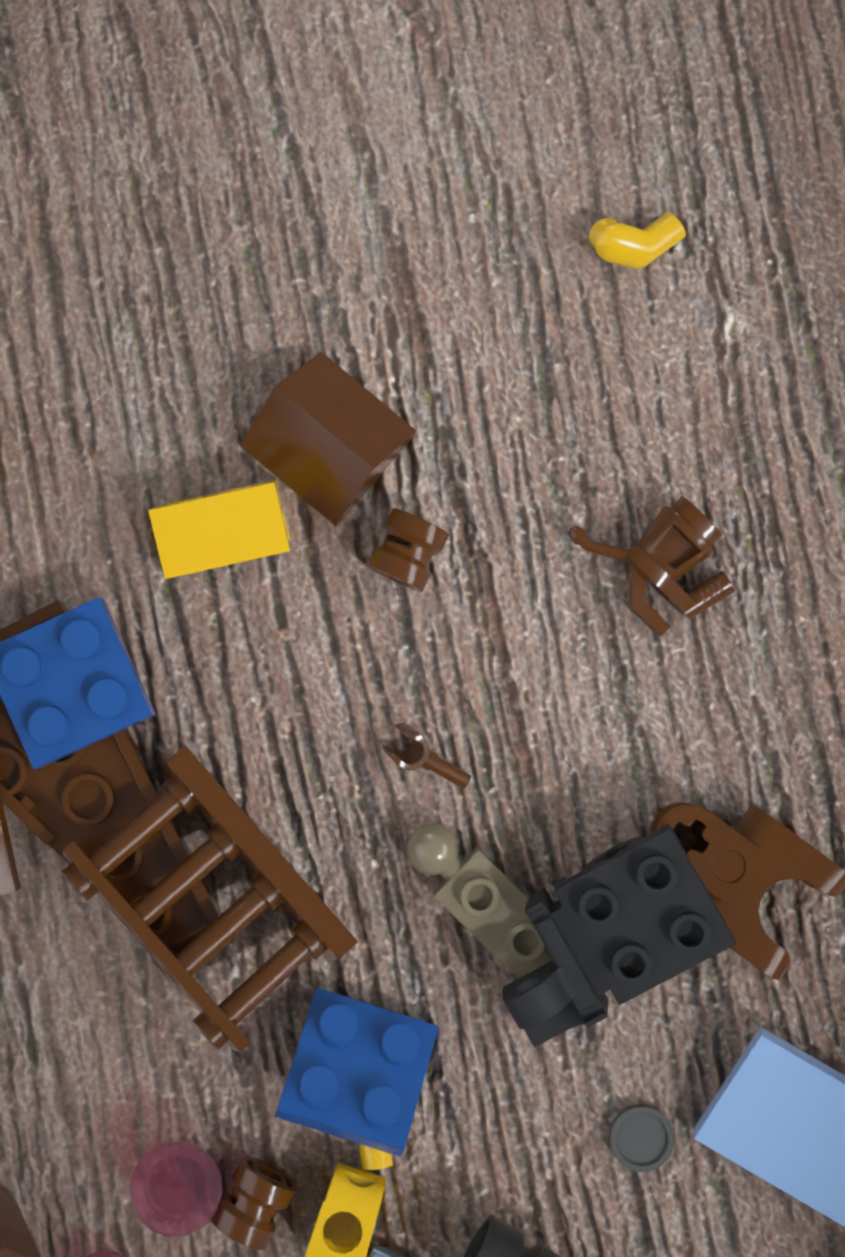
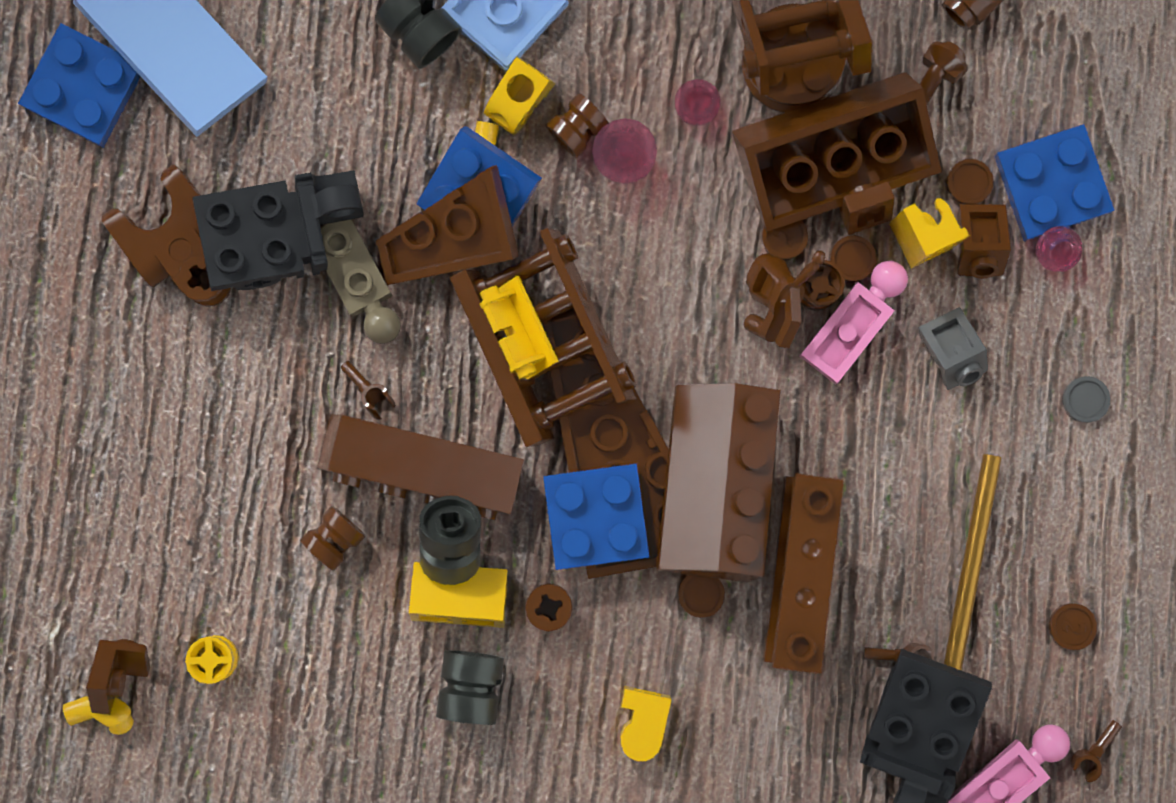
camera: 170 degrees left, 0 degrees up
reddish brown slope [241,352,417,527] -> none
reddish brown piece [568,496,735,636] -> none
dark grey piece [609,1104,675,1172] -> none
none -> reddish brown bracket [86,639,150,715]
none -> yellow wheel [185,635,239,684]
none -> reddish brown wedge [317,414,524,520]
none -> reddish brown wing [376,165,519,285]
none -> pearl dark grey wheel [419,496,481,585]
none -> pearl dark grey wheel [436,650,504,725]
none -> yellow hinge [479,276,558,380]
none -> reddish brown wheel [525,583,573,632]

